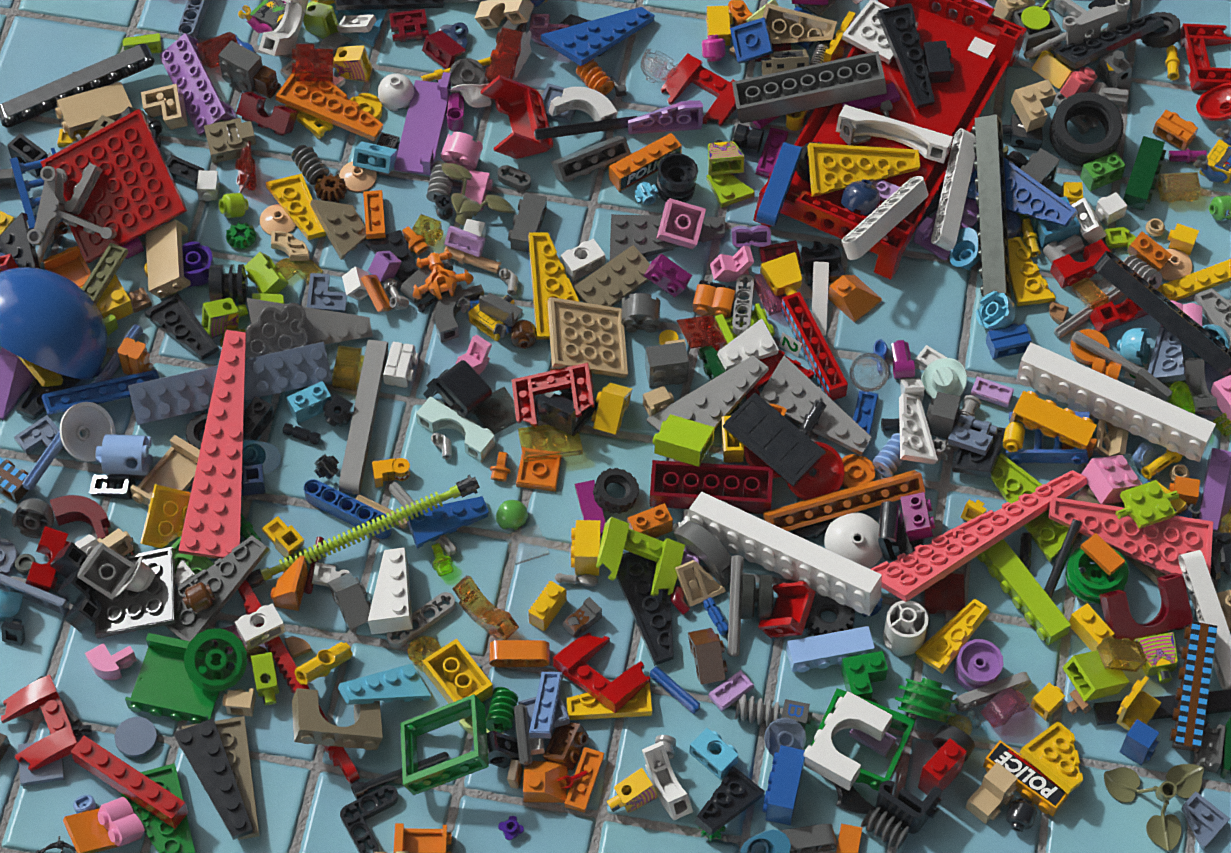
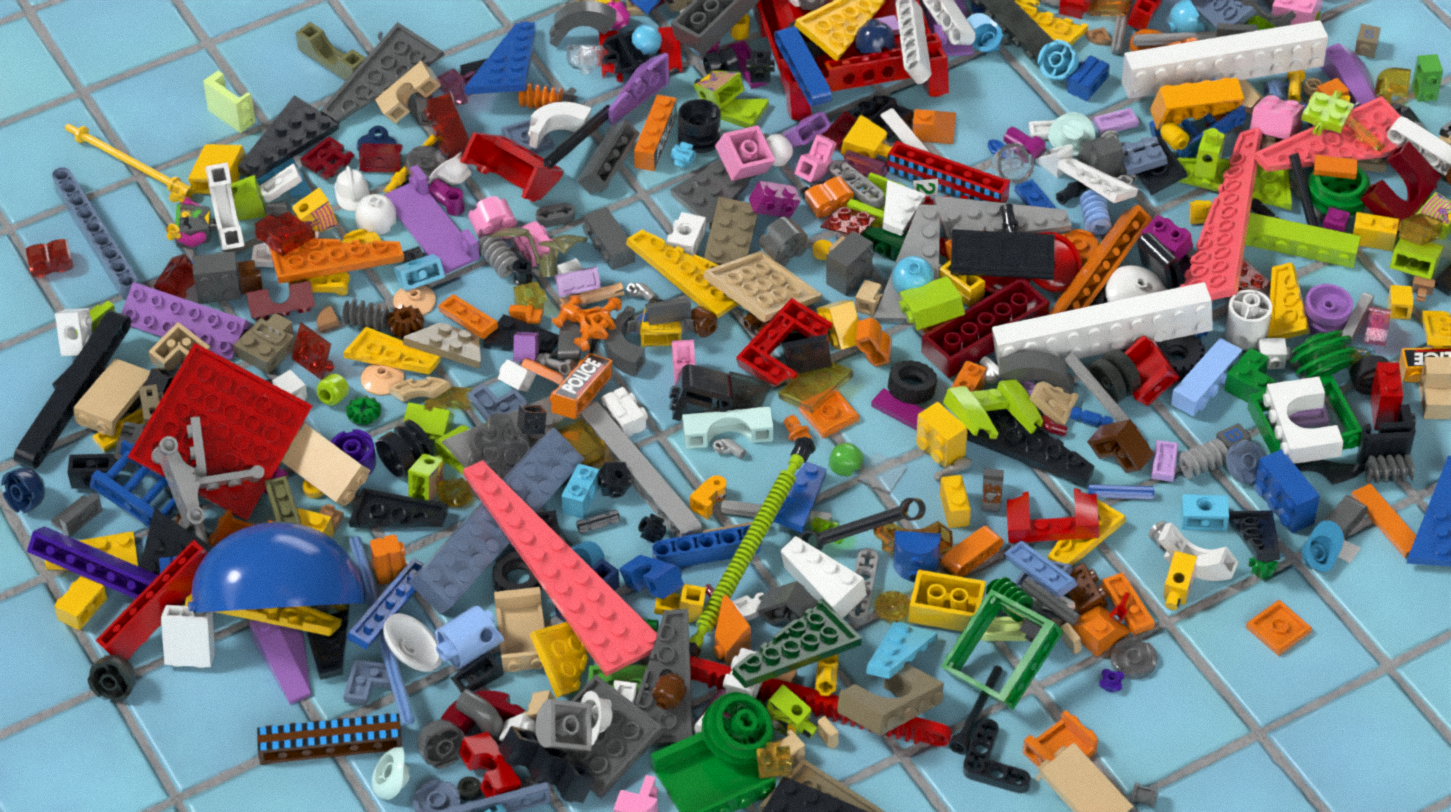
camera: 40 degrees left, 10 degrees down
none -> white brick [55,308,92,356]
none -> medium nougat tile [317,306,339,331]
none -> white piece [335,166,370,211]
none -> dark grey cylinder [456,689,504,744]
none -> black brick [517,405,547,434]
none -> dark grey arch [549,0,616,47]
none -> brick [550,353,613,419]
none -> black plate [601,30,650,74]
none -> blue arch [619,554,684,599]
none -> medium azure hair [632,25,662,55]
none -> dark green wing [732,598,862,688]
none -> black brick [746,51,775,83]
none -> clear yellow brick [757,742,793,778]
none -> white hair [766,134,793,167]
none -> black piece [799,497,926,551]
none -> tan tile [817,716,839,749]
none -> orange brick [855,317,892,367]
none -> medium azure cylinder [892,256,934,293]
none -> blue brick [893,531,941,583]
none -> flat silver tile [1110,637,1157,679]
none -> lime torso [1194,128,1225,180]
none -> white brick [1257,338,1290,369]
none -> magenta brick [1323,207,1350,233]
none -> clear yellow plate [1345,116,1385,152]

